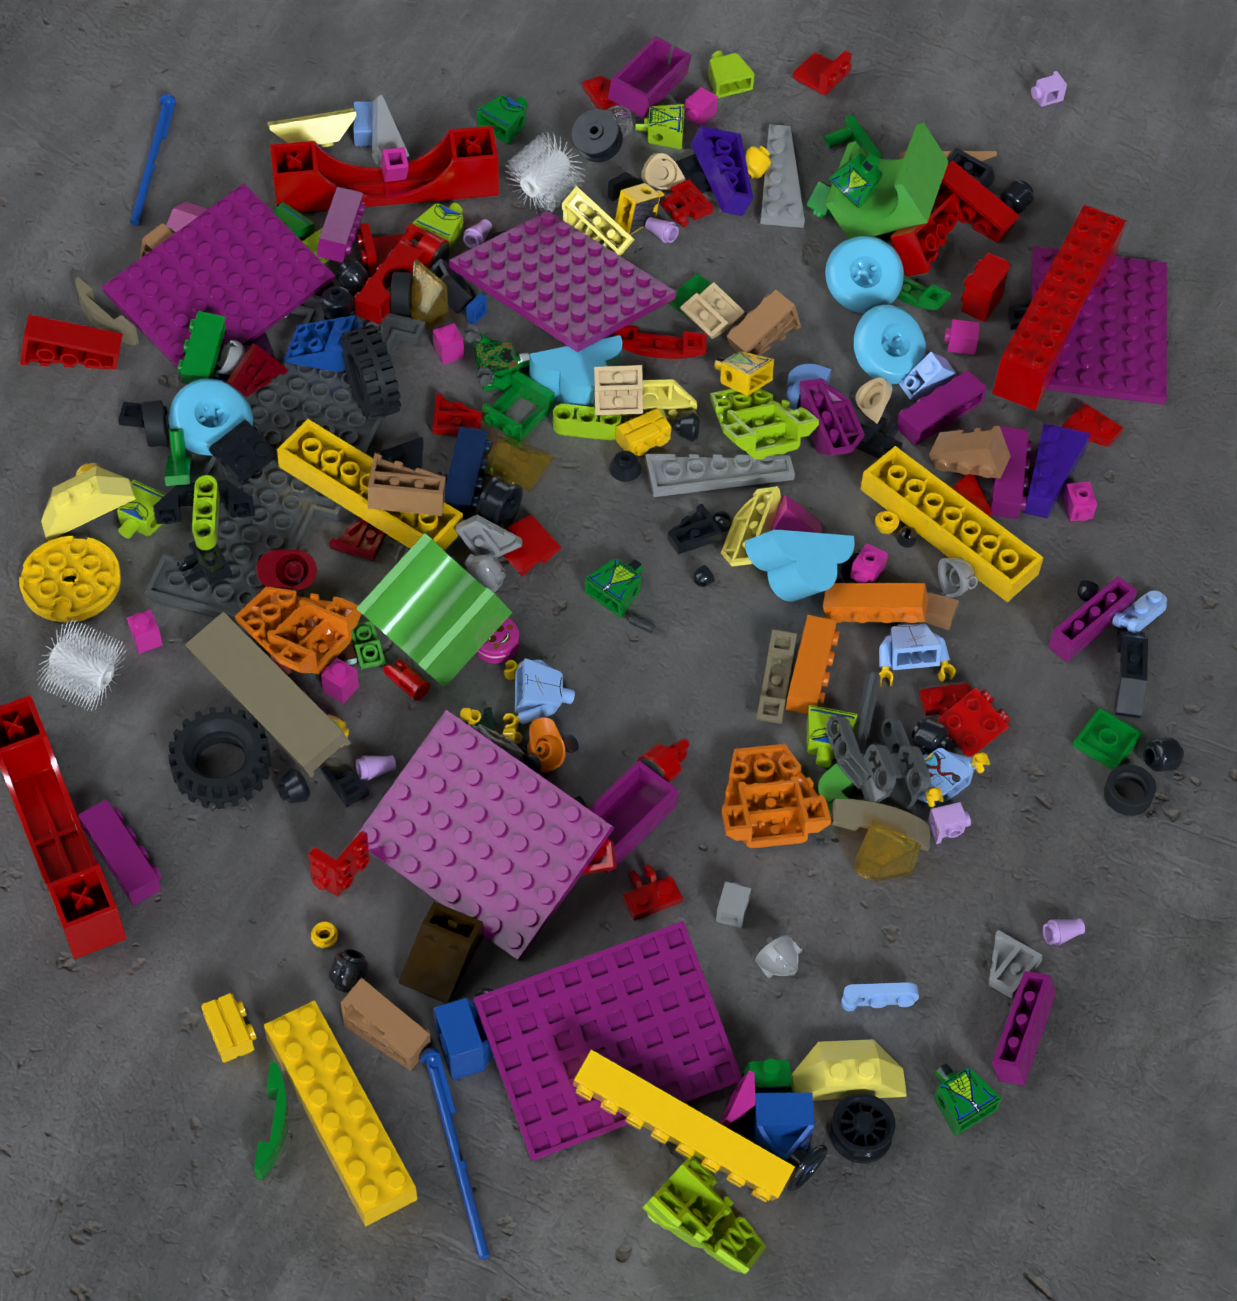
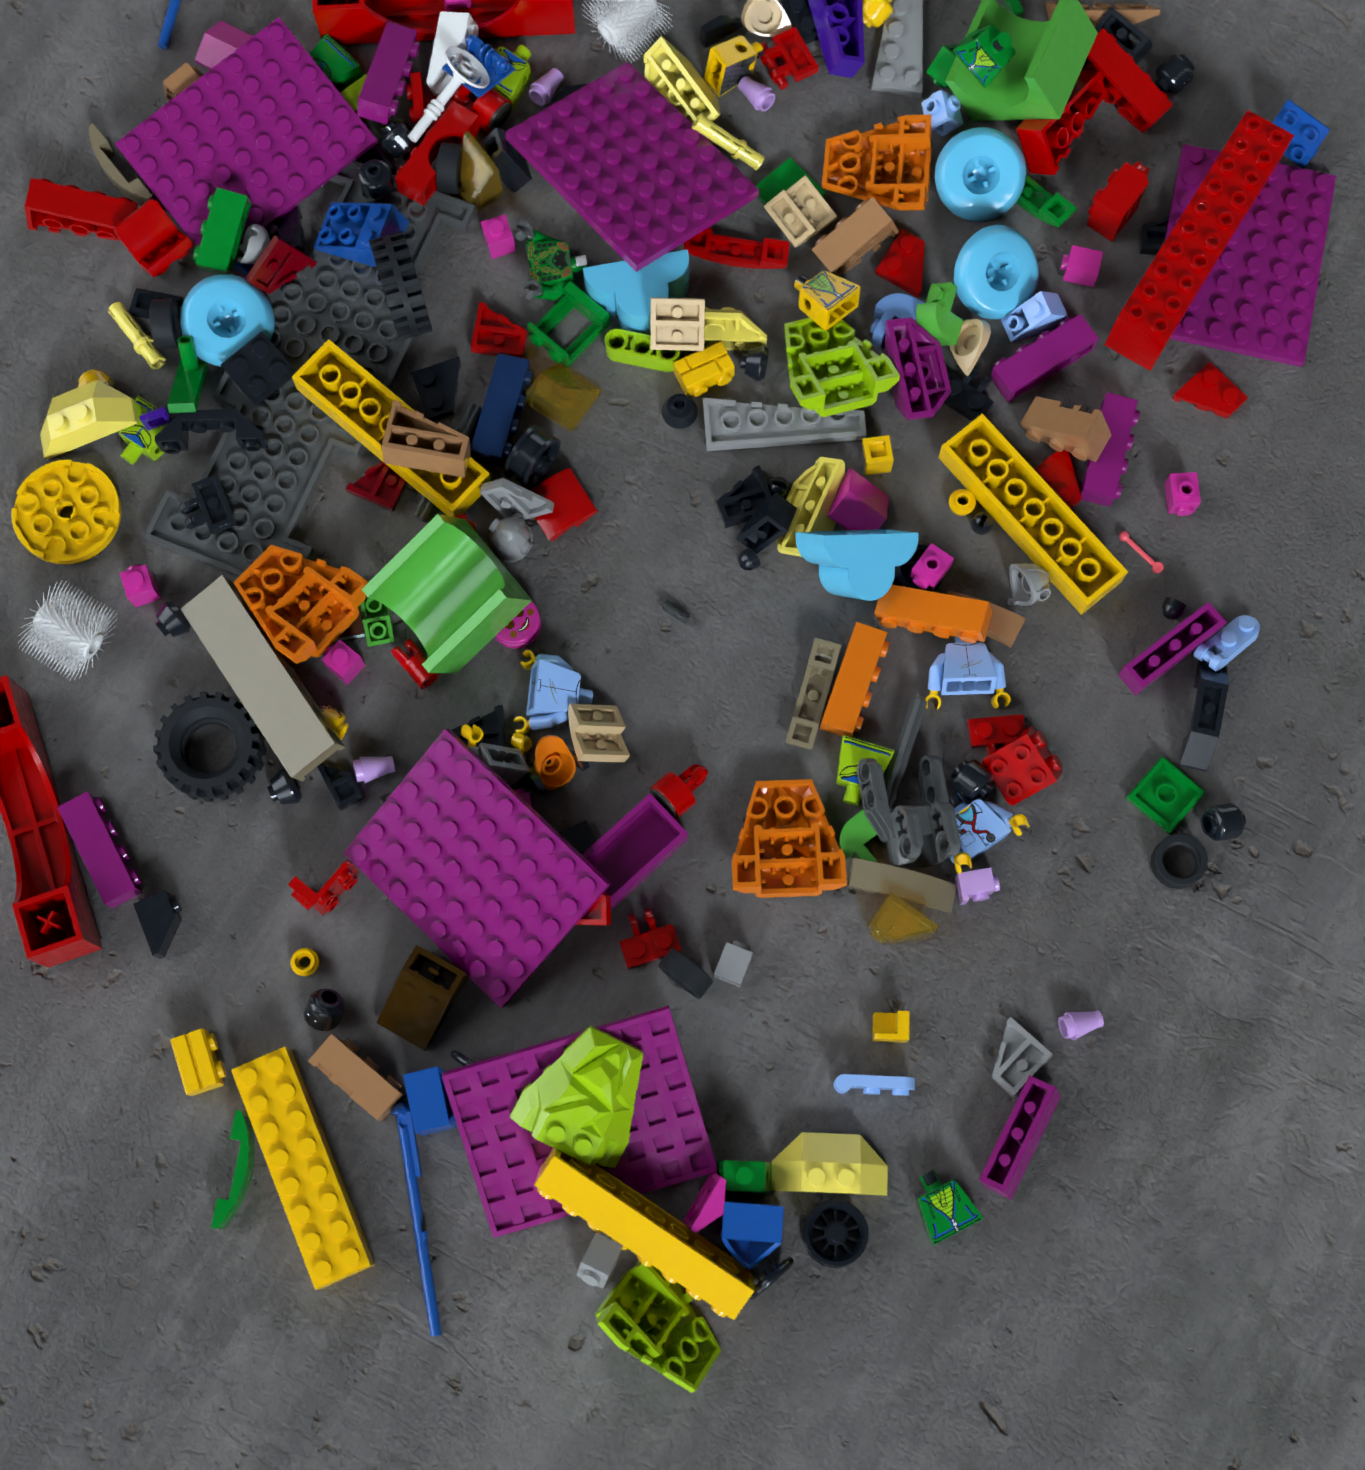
camera: 10 degrees right, 20 degrees up
lime beam [192,475,220,550] -> none
dark red piece [256,550,317,590] -> none
blue tile [466,293,487,324] -> none
green torso [585,559,643,618] -> none
light grey helmet [755,934,803,978] -> none
dark purple wedge [1024,423,1090,518] -> none
none -> light yellow pin [108,302,166,370]
none -> red bracket [114,199,194,278]
none -> black slope [133,891,182,959]
none -> dark purple slope [139,405,172,431]
none -> black cone [155,602,191,637]
none -> white dish [408,46,490,143]
none -> white slope [426,12,478,96]
none -> blue hinge [442,34,515,98]
none -> lime wedge [510,1025,643,1168]
none -> tan slope [568,703,630,762]
none -> light grey slope [576,1233,623,1289]
none -> black tyre [658,948,713,999]
none -> light yellow pin [692,114,765,171]
none -> black slope [736,493,797,554]
none -> orange wedge [822,115,932,210]
none -> yellow panel [862,435,894,475]
none -> yellow panel [872,1011,910,1043]
none -> red wing [875,229,925,298]
none -> bright green brick [916,282,963,346]
none -> light blue brick [921,90,963,136]
none -> coral hinge [1119,531,1164,574]
none -> blue hinge [1273,99,1331,169]

